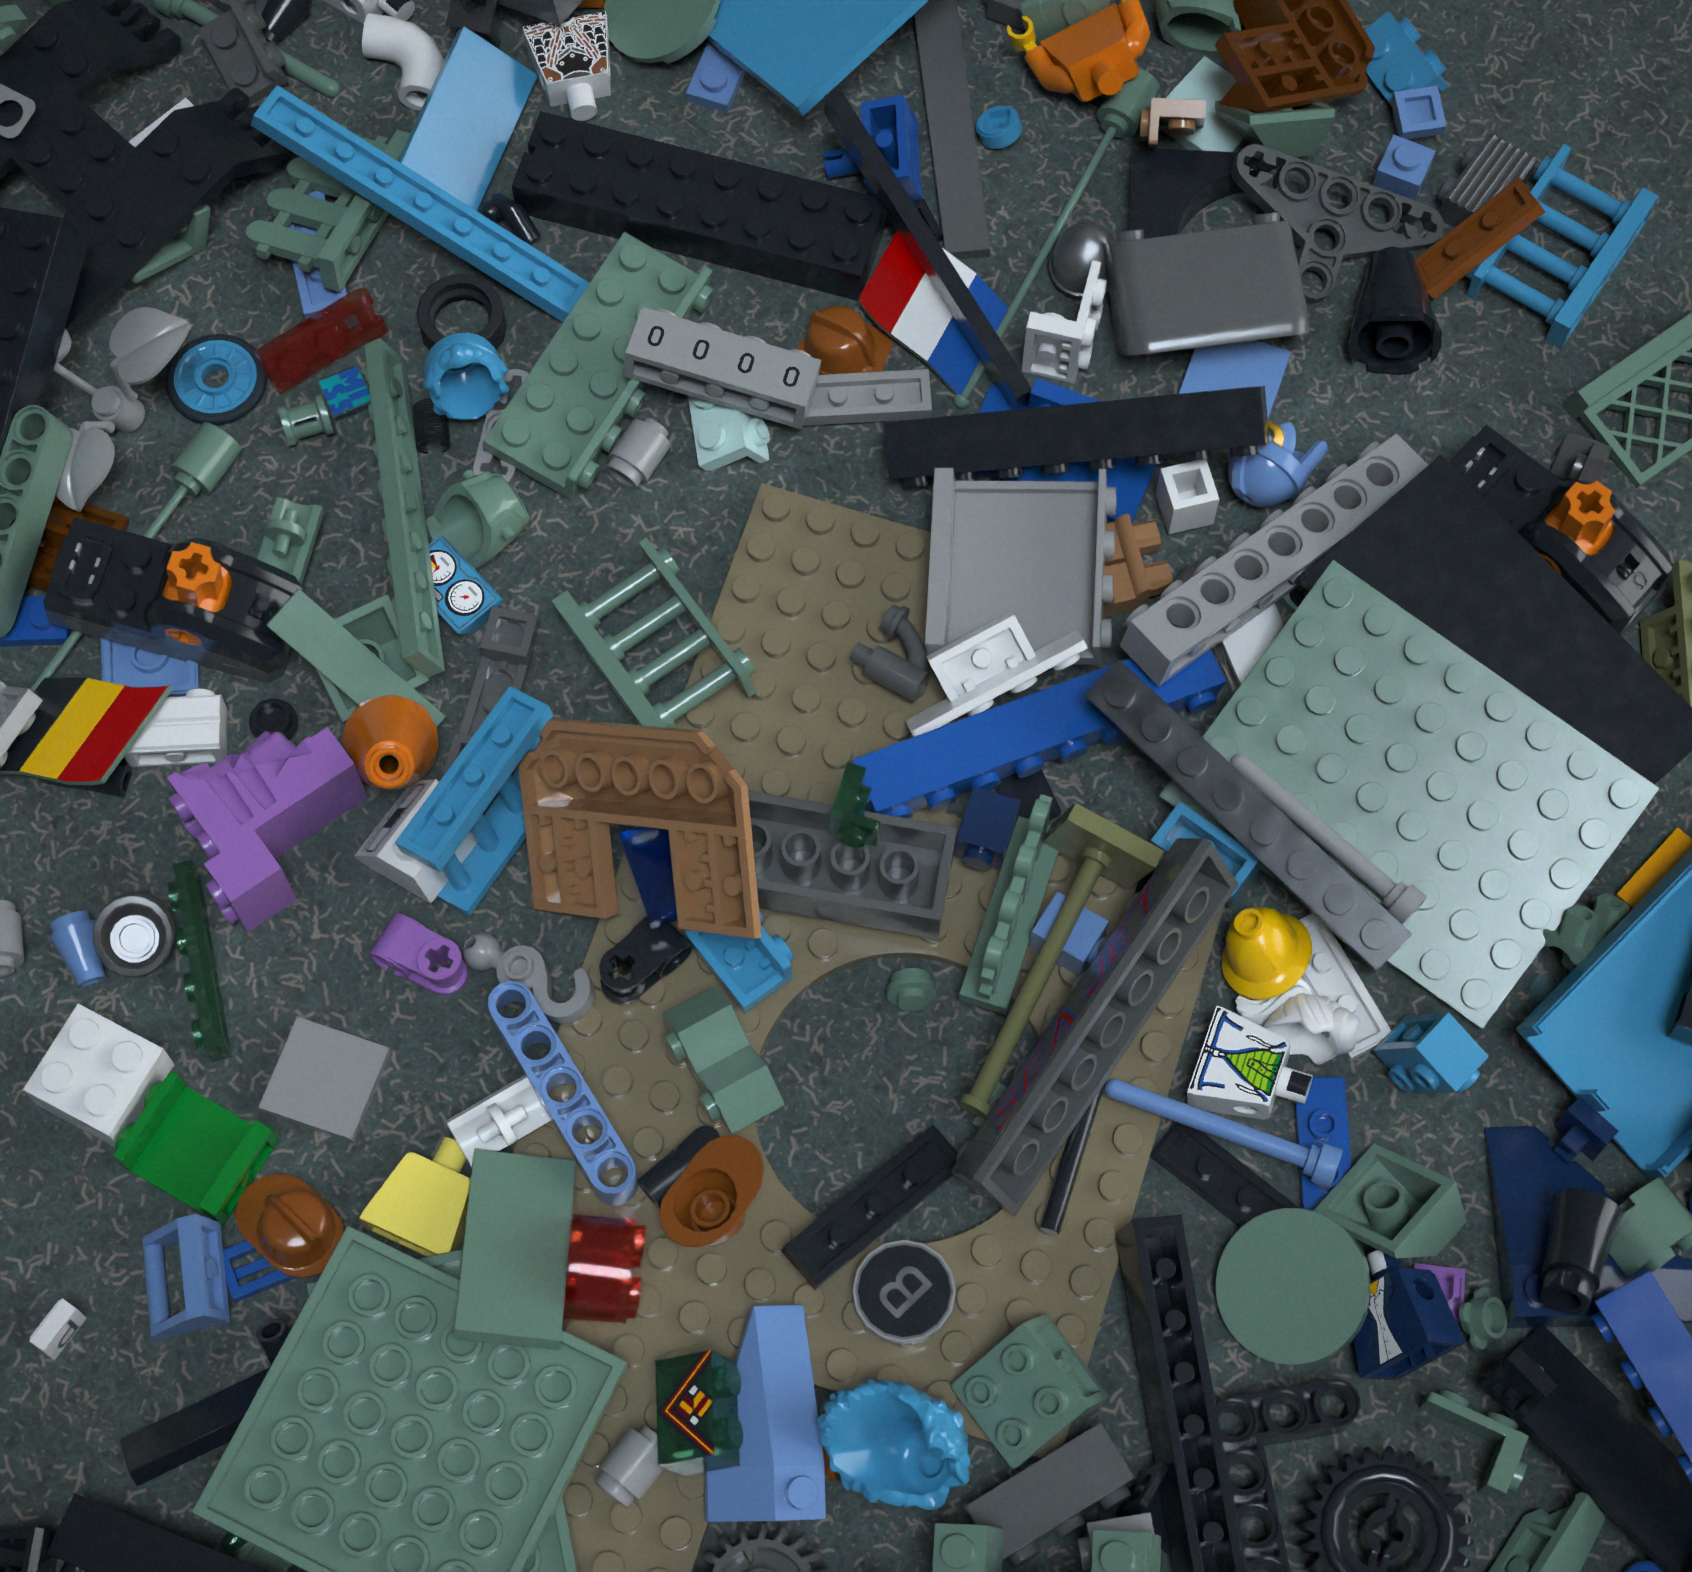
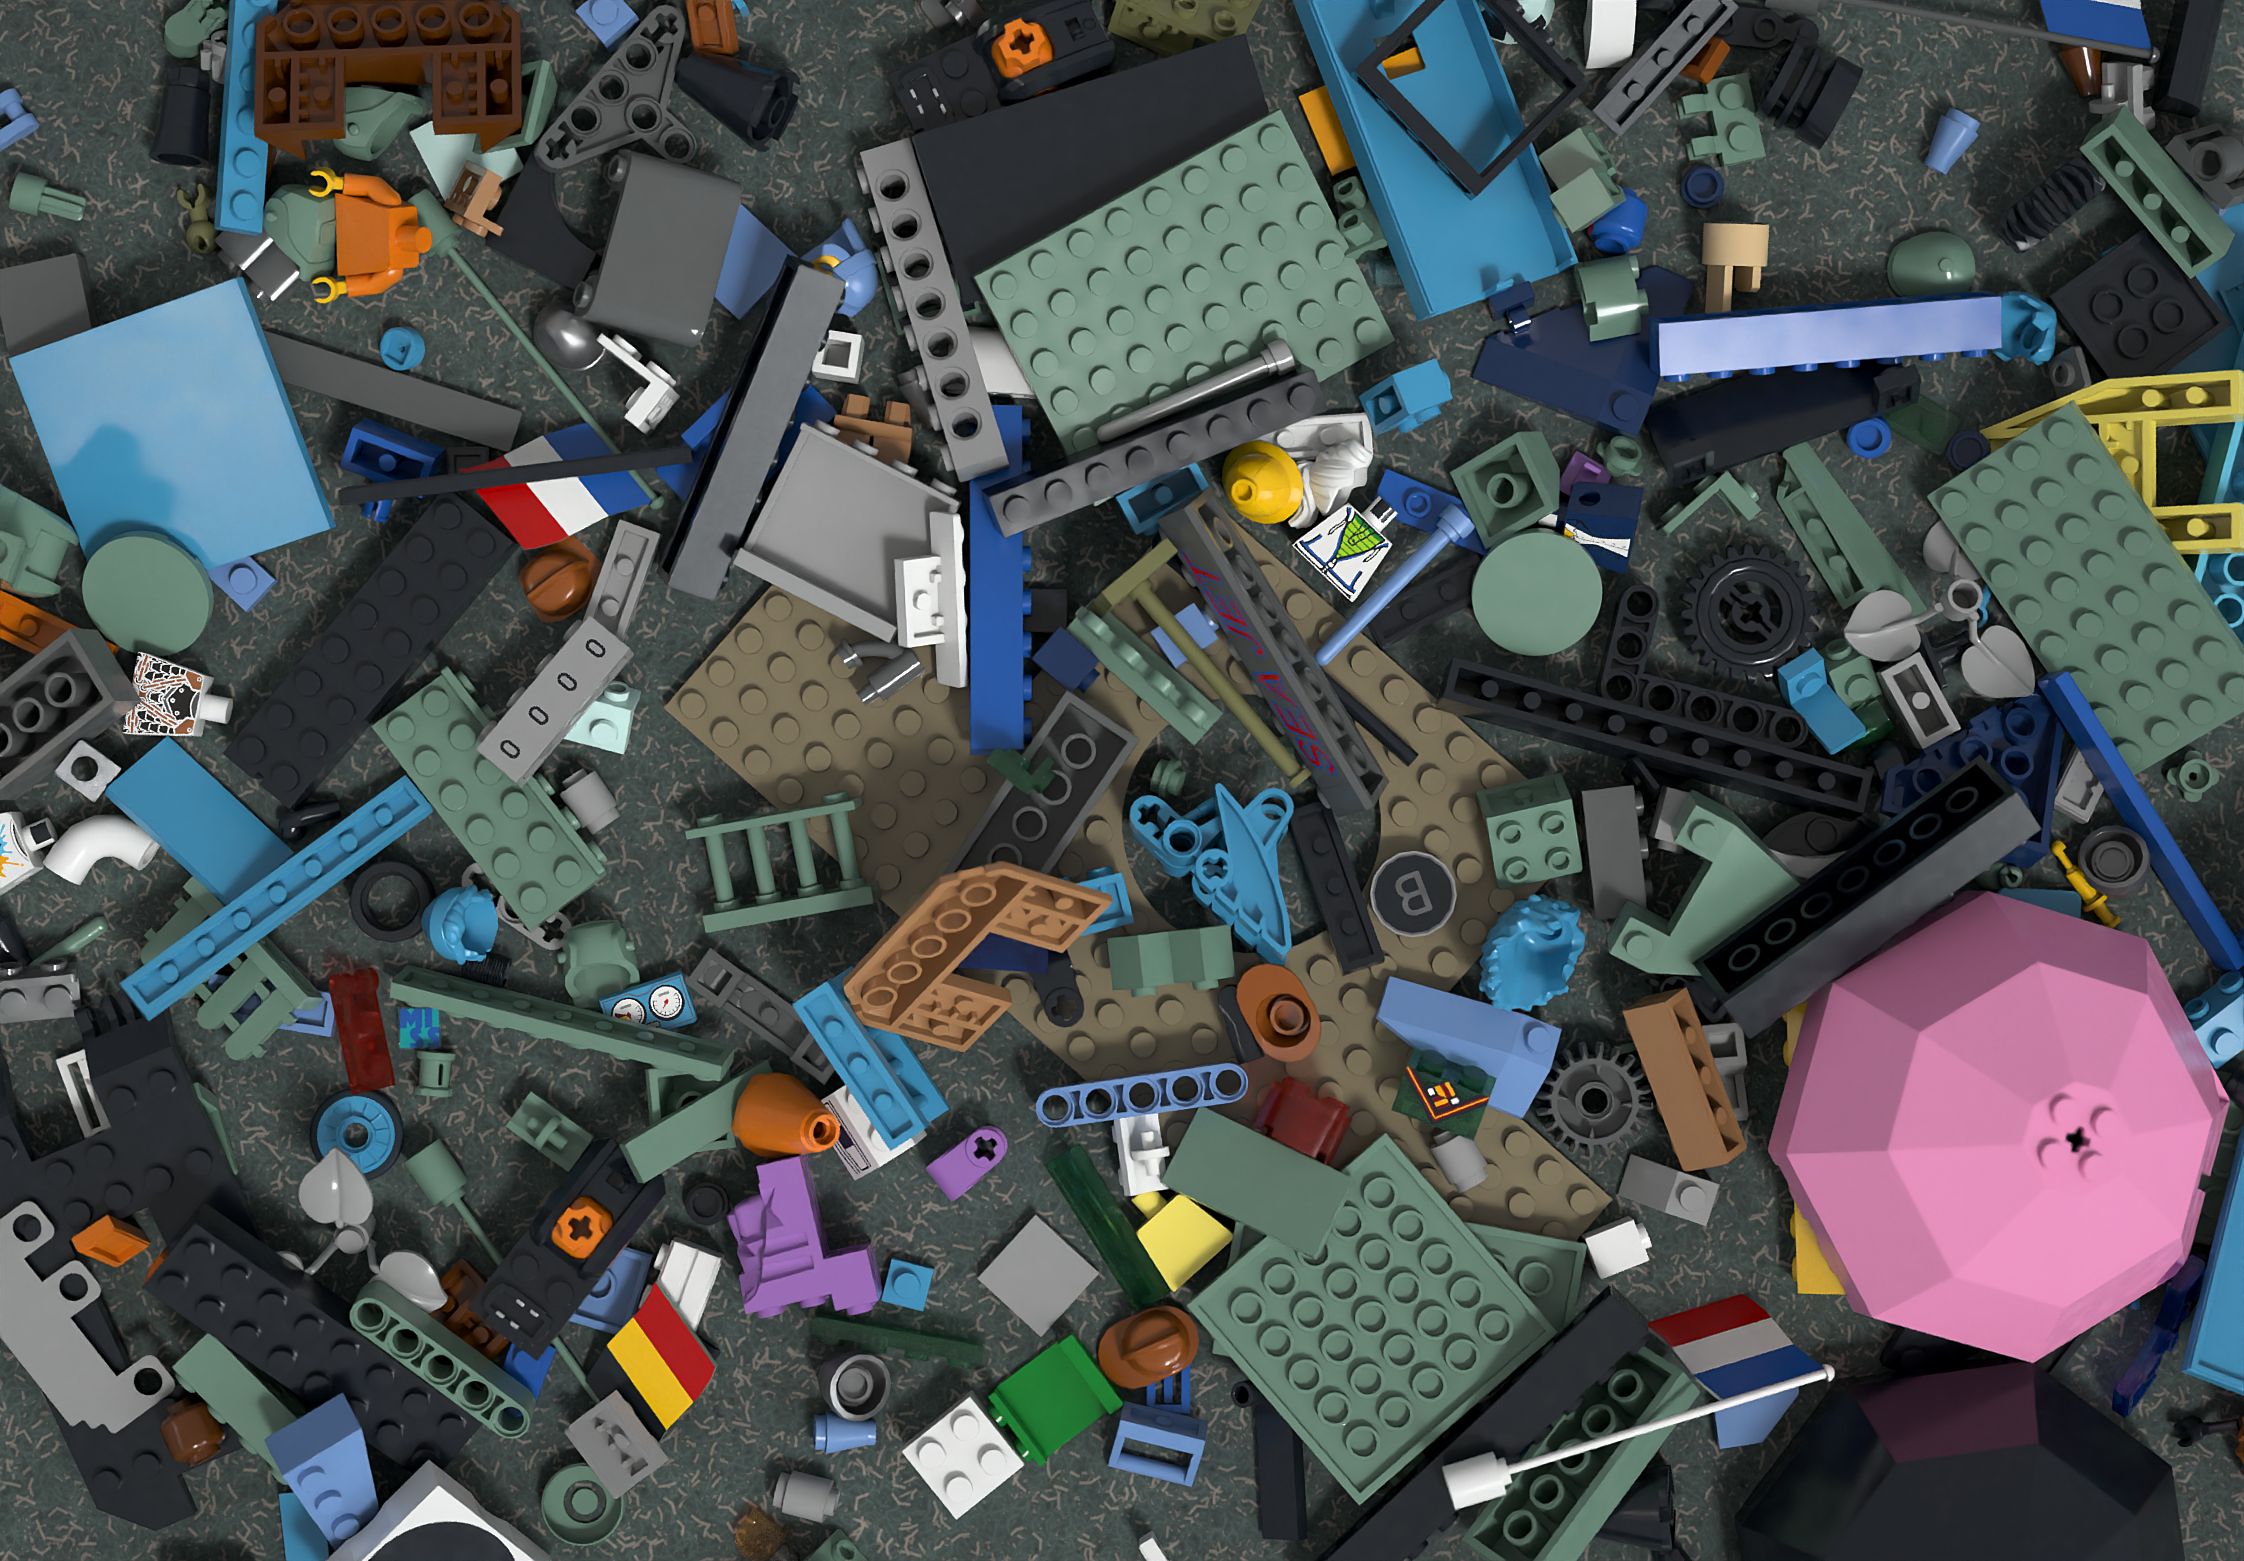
camera: 65 degrees left, 20 degrees up
light grey piece [462,932,595,1024] -> none
black plant [1541,1189,1624,1314] -> none
none -> orange tile [71,1214,151,1268]
none -> dark azure plate [881,1257,934,1311]
none -> clear green plate [1044,1143,1172,1311]
none -> dark azure piece [1128,783,1294,966]

